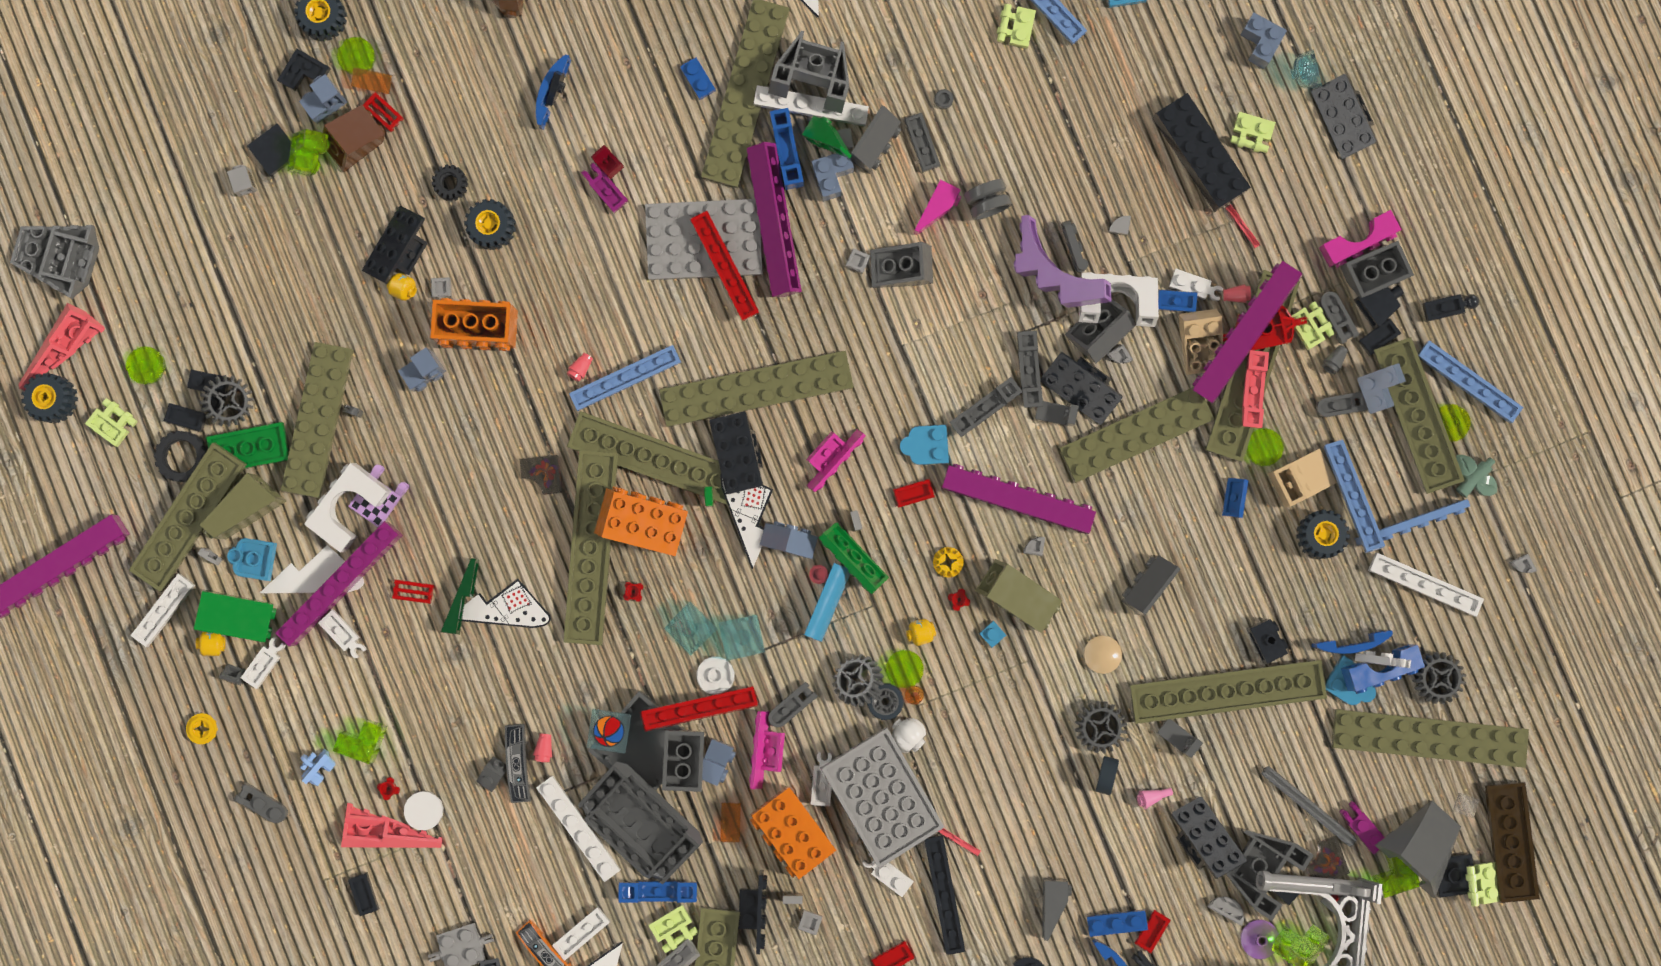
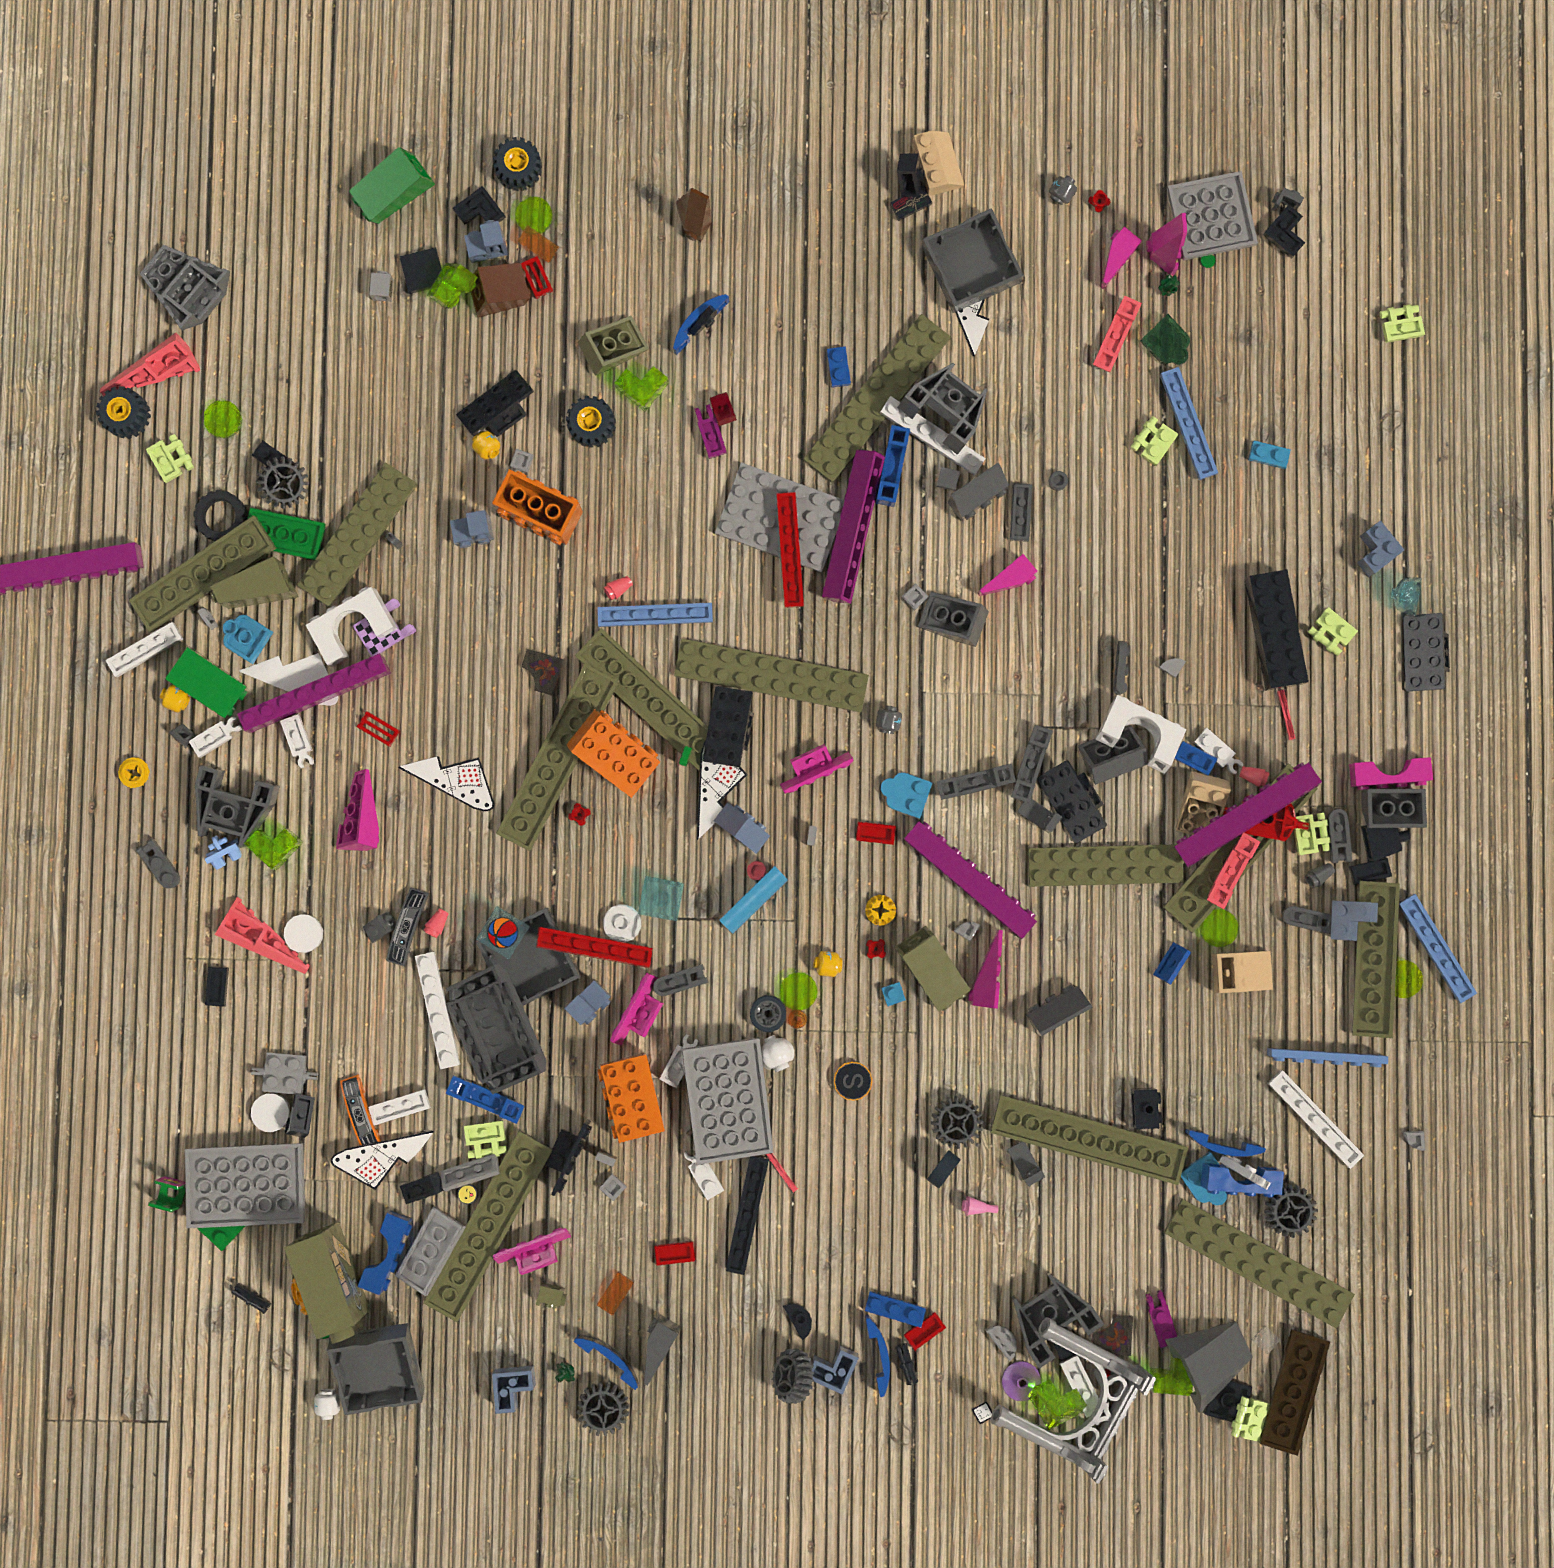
camera: 25 degrees right, 0 degrees up
black tile [164,403,206,432] -> none
red plate [377,777,400,800] -> none
black tyre [431,164,468,201] -> none
dark green slope [441,558,479,635] -> none
dark grey slope [662,729,704,792] -> none
clear light blue slope [664,601,718,656] -> none
clear orange tile [720,802,741,842] -> none
green slope [802,116,852,159] -> none
sand blue brick [812,153,854,202] -> none
green plate [819,522,889,594] -> none
dark grey gear [832,654,884,707] -> none
dark grey wheel [964,179,1012,220] -> none
medium lavender arch [1014,215,1112,308] -> none
dark grey slope [1042,879,1072,941] -> none
tan dish [1084,635,1122,674] -> none
light grey tile [1106,344,1133,364] -> none
black bracket [1171,797,1247,879] -> none
dark grey axle [1261,766,1357,847] -> none
black wheel [1296,510,1350,559] -> none
medium blue plate [1324,440,1385,553] -> none
black plate [1422,294,1479,322] -> none
sand green plant [1456,455,1497,498] -> none
none -> dark grey wedge [195,765,280,848]
none -> dark pink wedge [336,769,379,851]
none -> green slope [349,147,435,224]
none -> olive slope [577,316,649,376]
none -> clear neon green brick [614,366,669,412]
none -> black tile [834,1061,872,1101]
none -> dark grey head [876,705,902,734]
none -> dark pink wedge [968,930,1003,1009]
none -> white plate [1059,1355,1099,1418]

